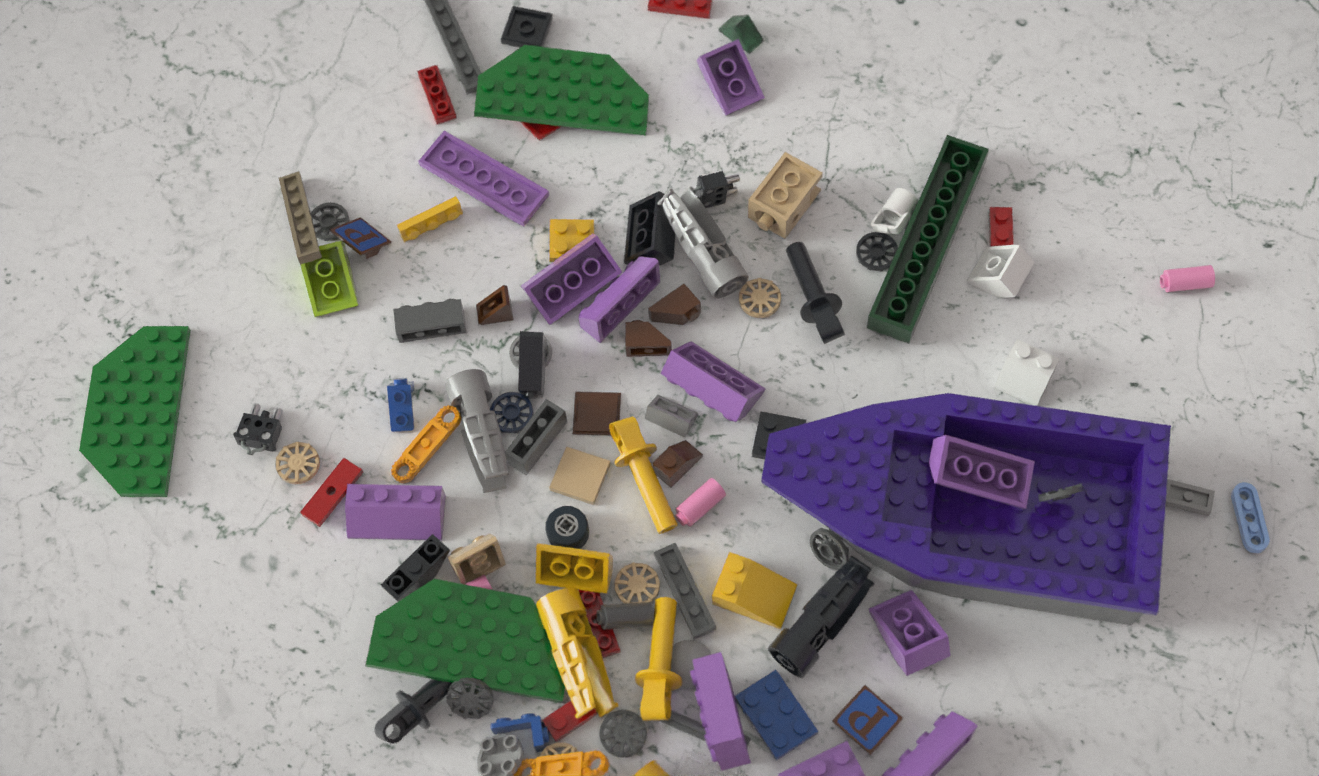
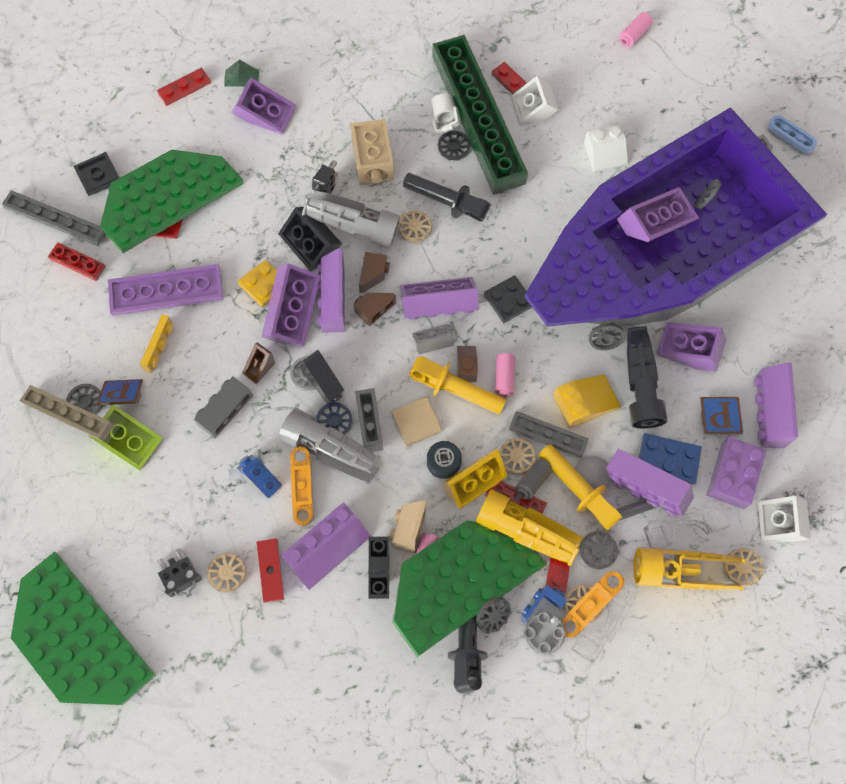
camera: 50 degrees left, 5 degrees up
reddish brown piece [572,392,621,436] -> none

